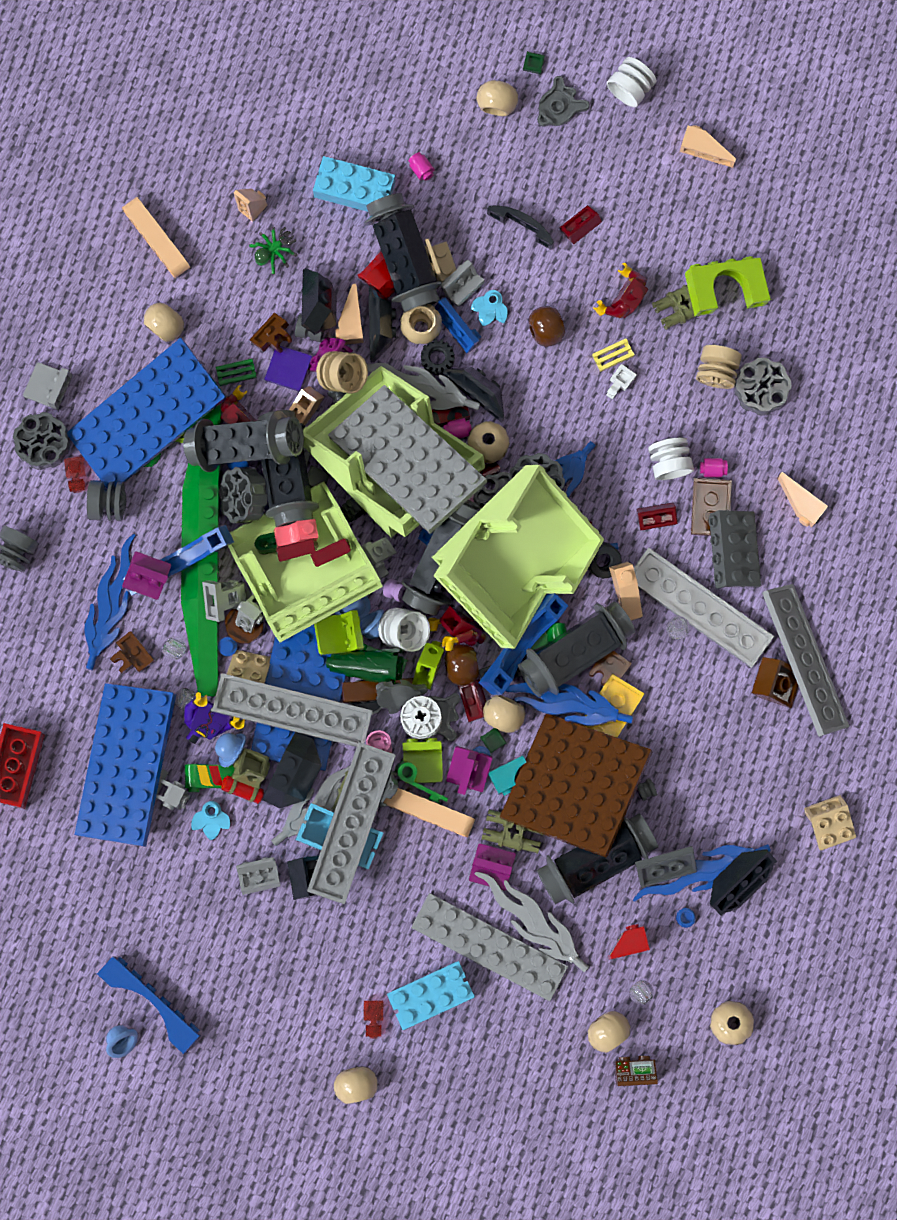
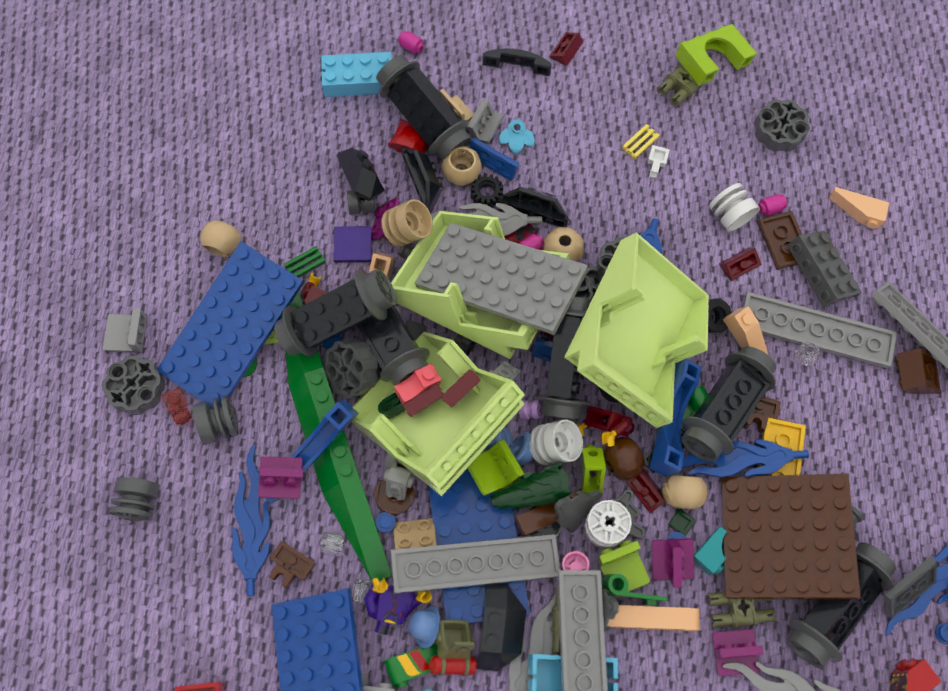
camera: 25 degrees left, 10 degrees down
light nougat beam [122,197,190,278] -> none
light grey tile [202,580,246,622] -> none
light nougat slope [234,188,267,222] -> none
animal [249,226,298,275] -> none
reddish brown plate [249,312,292,353] -> none
light nougat slope [335,284,364,345] -> none
reddish brown piece [528,306,565,347] -> none
dark red torso [593,263,649,318] -> none
tan wheel [696,345,742,389] -> none

